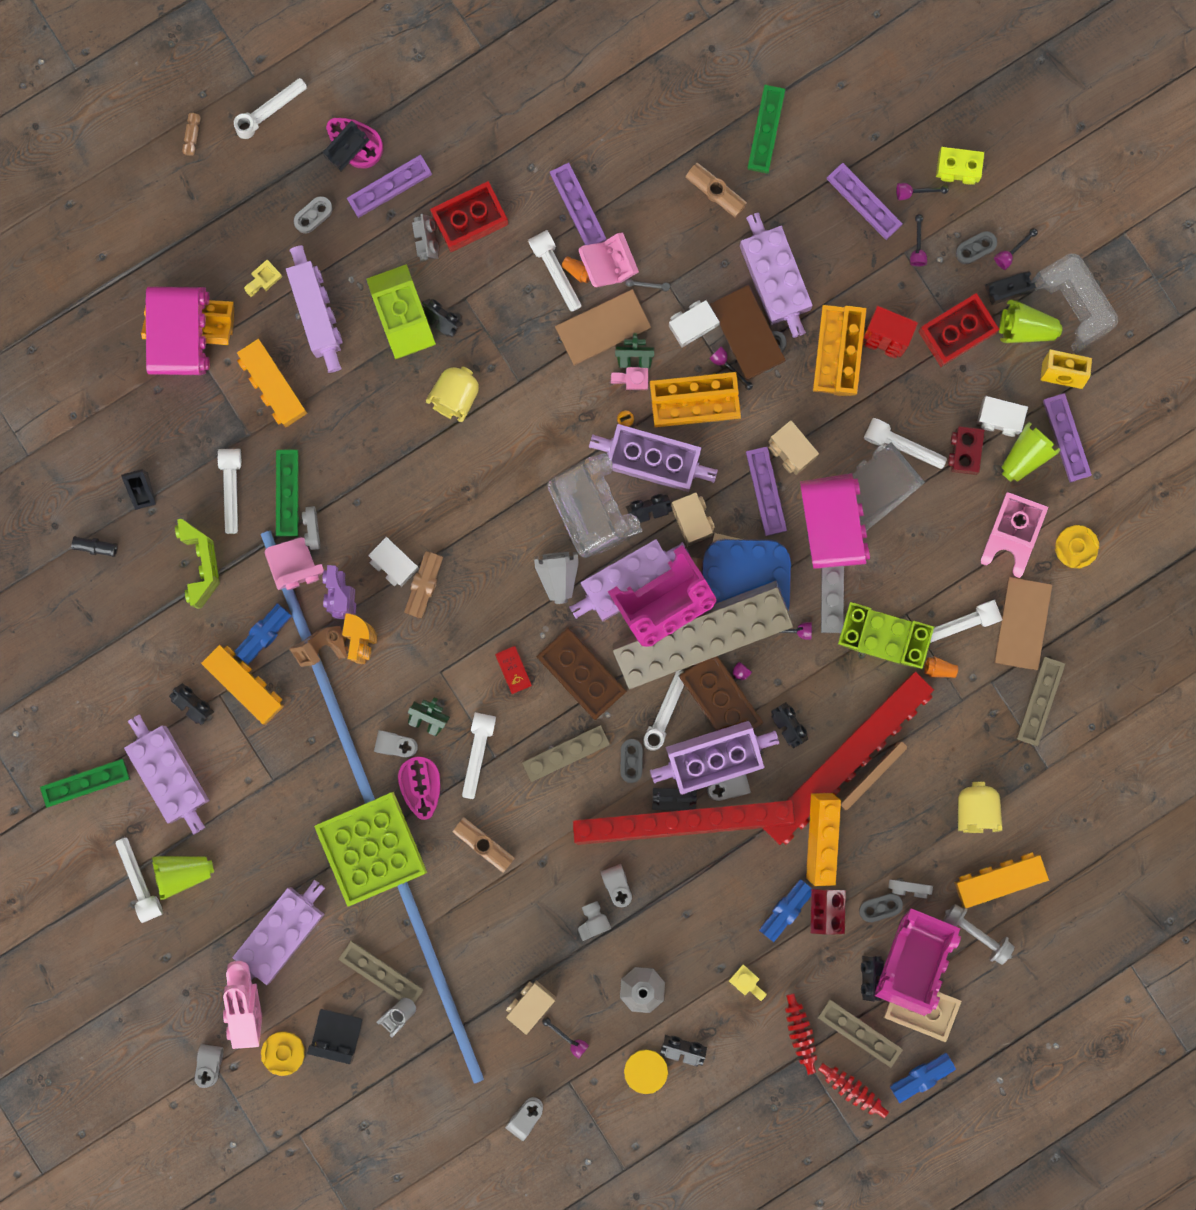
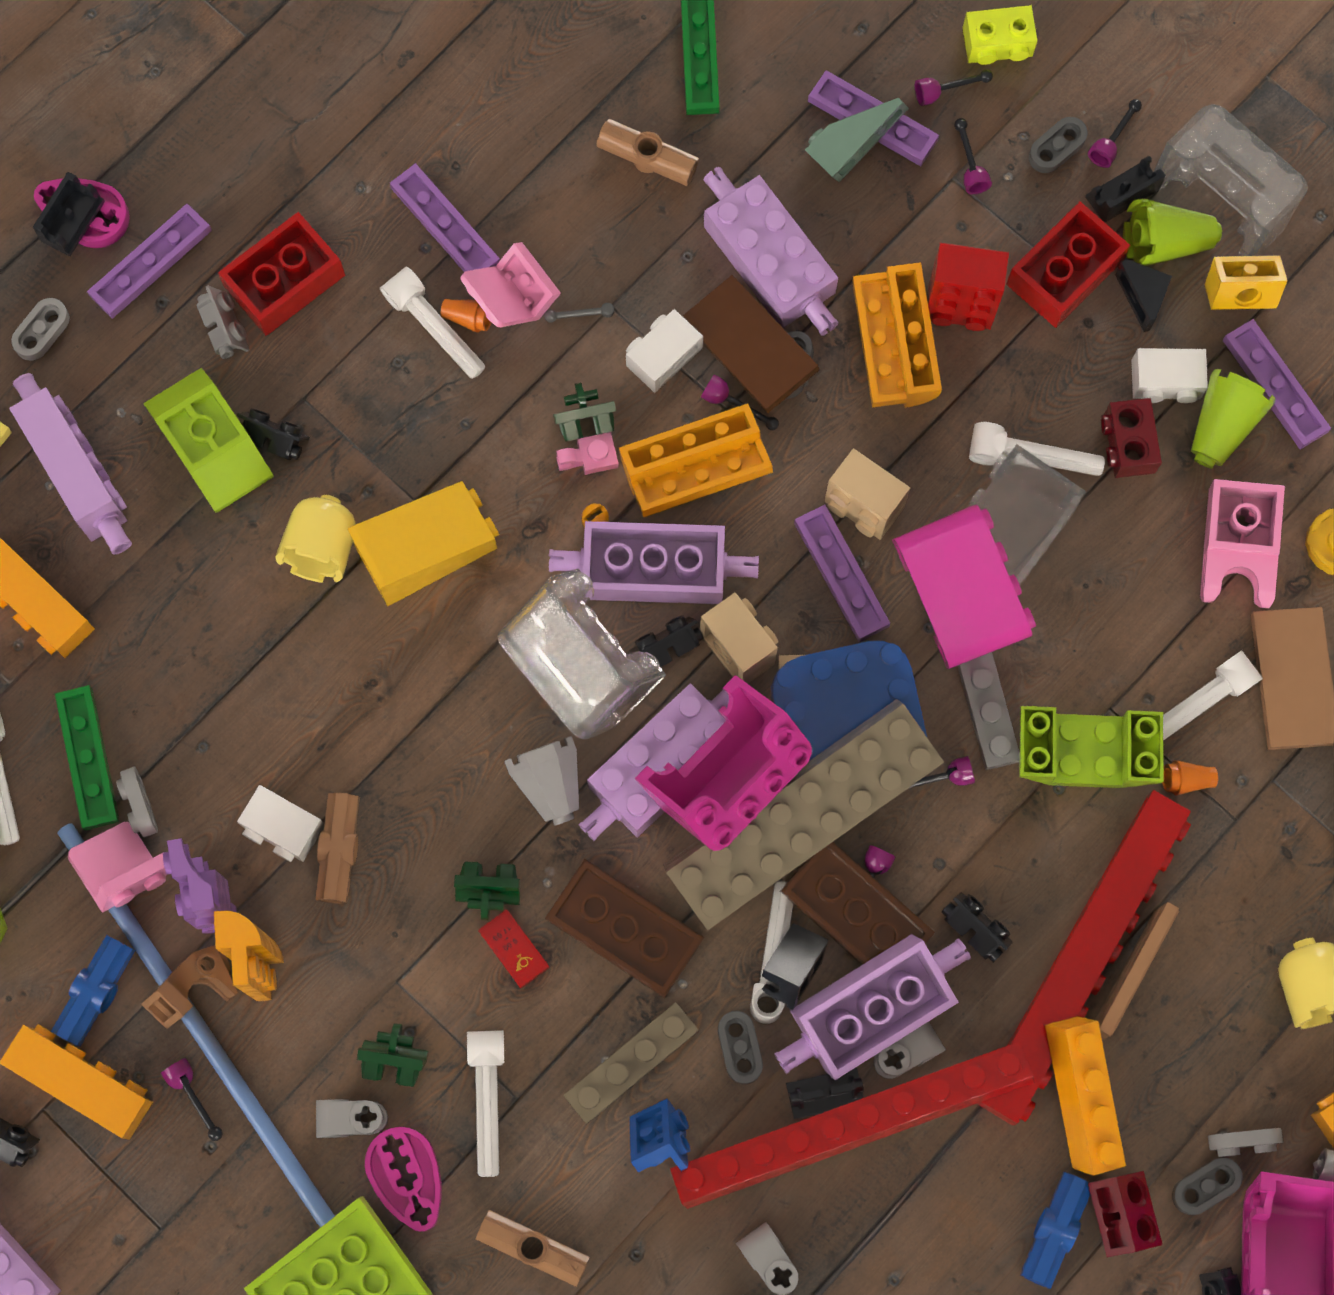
camera: 20 degrees left, 10 degrees down
medium nougat tile [555,289,651,366] -> none
none -> hinge [160,1057,223,1141]
none -> yellow slope [347,481,499,607]
none -> dark green hips [454,861,521,920]
none -> blue bracket [630,1098,690,1172]
none -> black hinge [762,923,829,1010]
none -> sand green slope [805,98,909,182]
none -> black slope [1115,259,1172,332]

